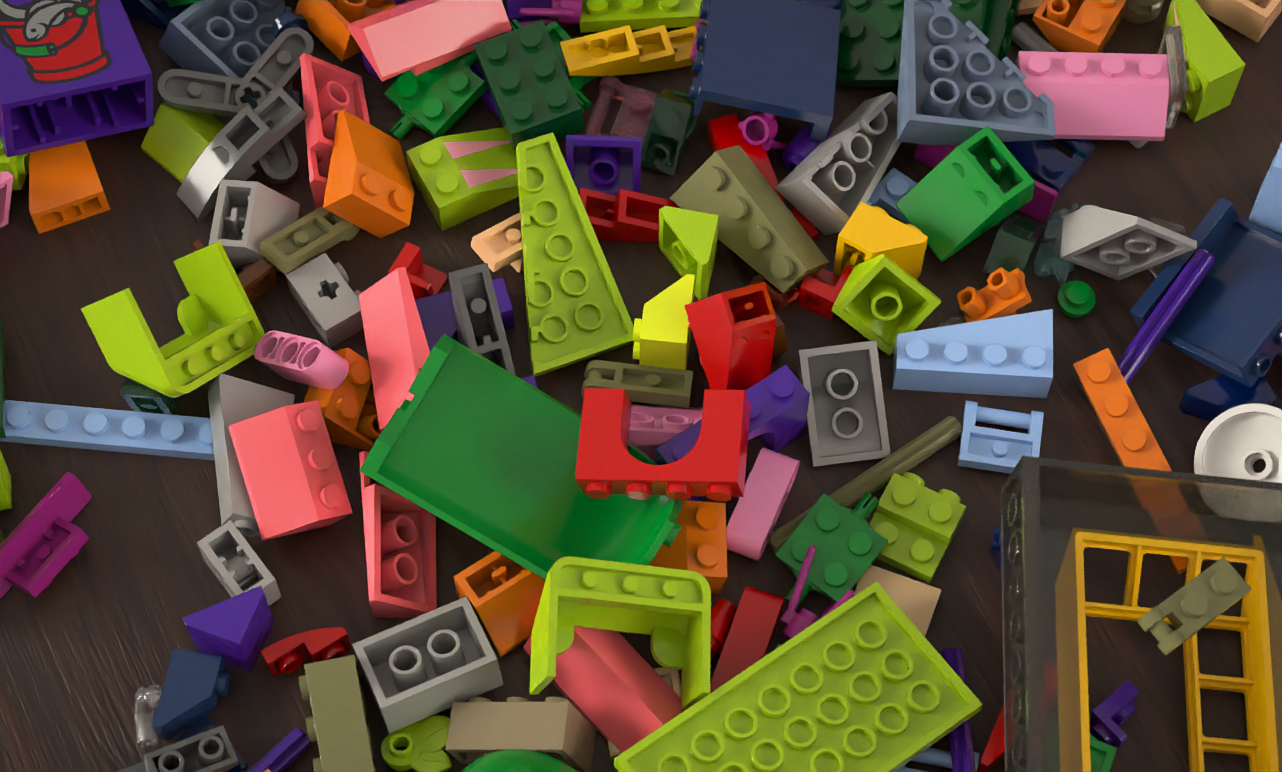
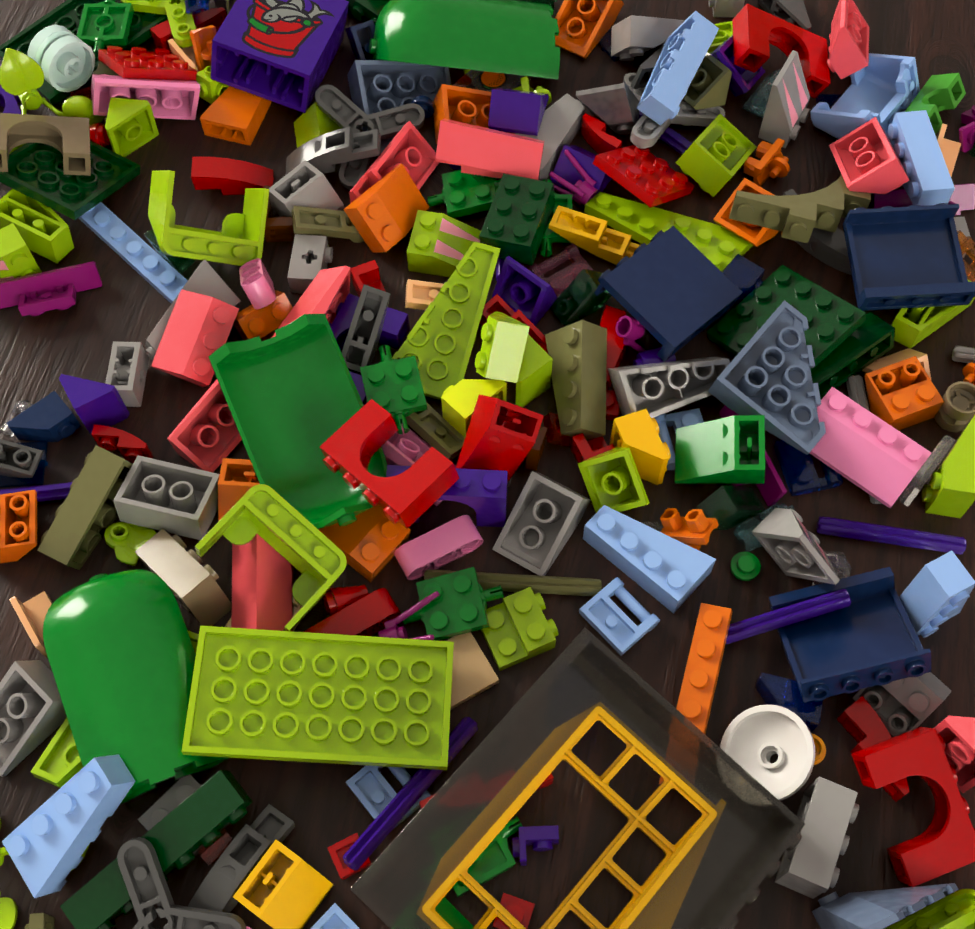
camera: 40 degrees right, 0 degrees up
olive plate [1137,556,1252,656] -> none
none -> red slope [191,157,274,195]
none -> green plate [360,345,427,434]
none -> lime slope [475,311,530,383]
none -> dark purple axle [816,516,966,555]

